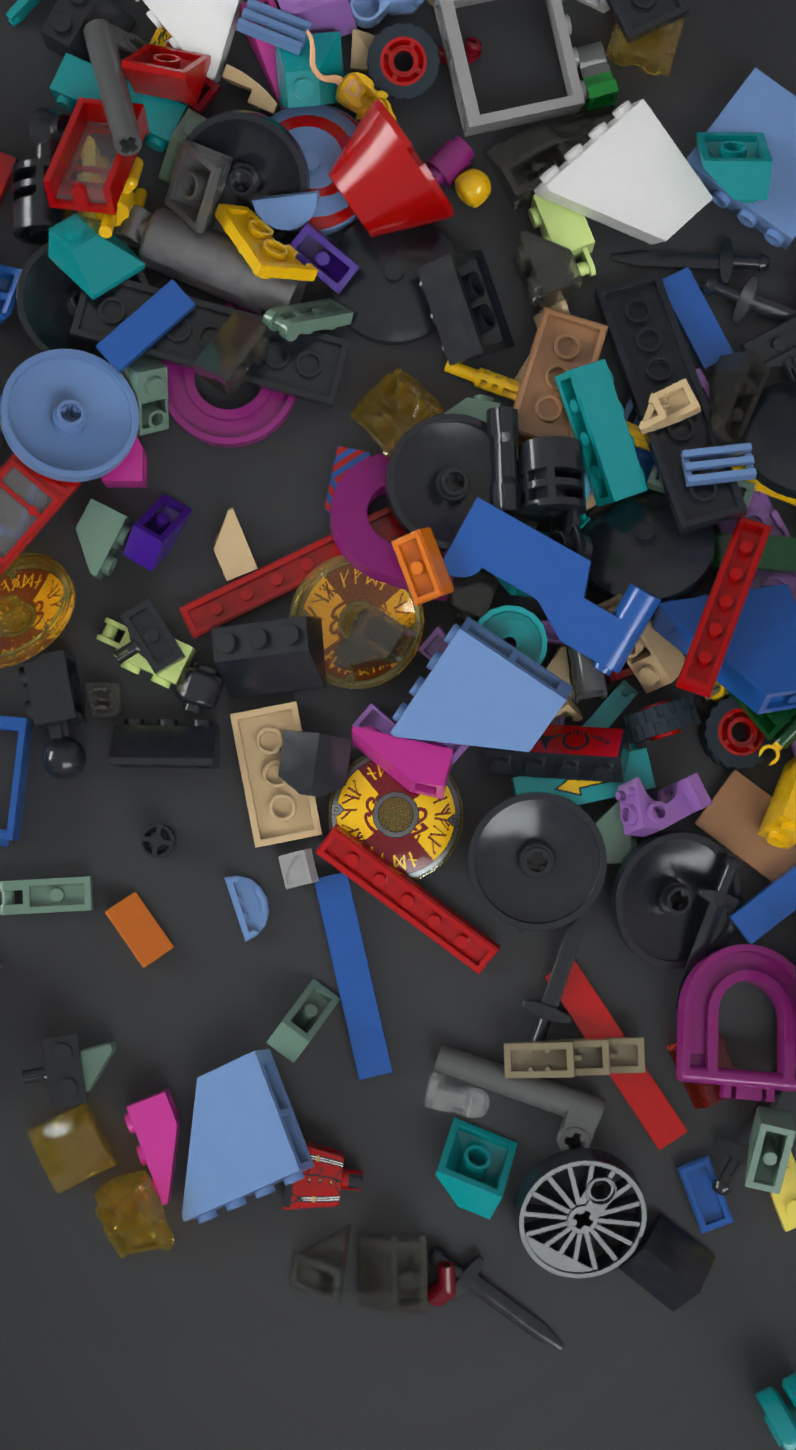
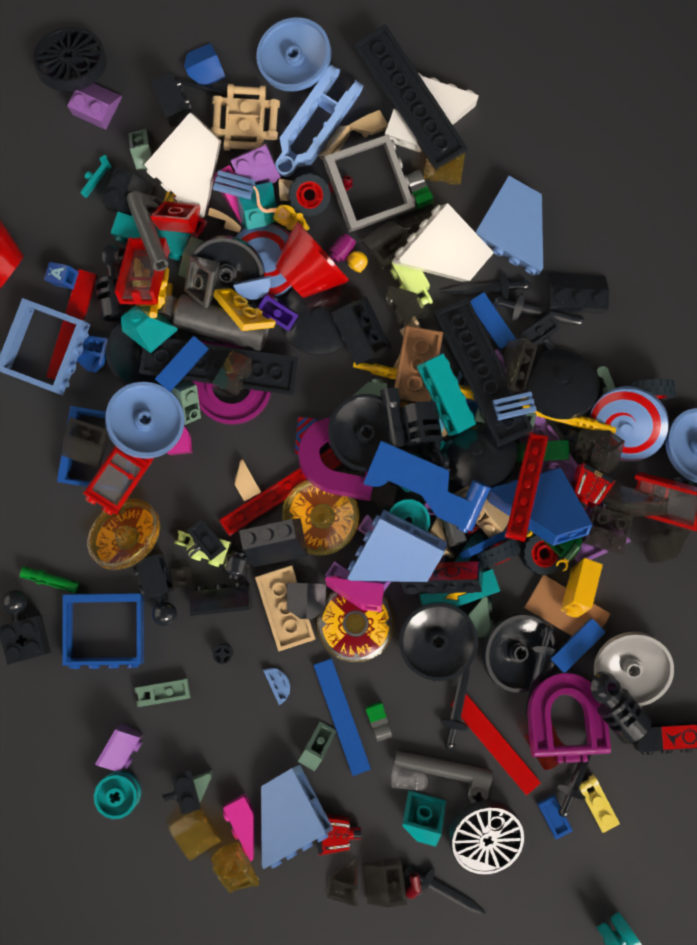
camera: 10 degrees left, 0 degrees up
sand green slope [75,499,132,581] -> none
orange slope [105,891,174,968] -> none
dark purple slope [123,493,193,571] -> none
sand green plate [263,298,354,342] -> none
light grey tile [278,848,319,889] -> none
red tile [315,823,500,974] -> none
clear smoke slope [333,604,419,672] -> none
clear yellow slope [350,368,443,458] -> none
orange slope [391,527,454,606] -> none
dark tan slope [504,1036,646,1079] -> none
medium lavender tile [615,772,713,837] -> none
black slope [618,1213,716,1312] -> none
tan slope [639,378,701,434] -> none
teal slope [695,132,773,203] -> none
sand green slope [744,1106,796,1194] -> none
none -> leg [365,701,392,741]
none -> blue tile [459,530,507,560]

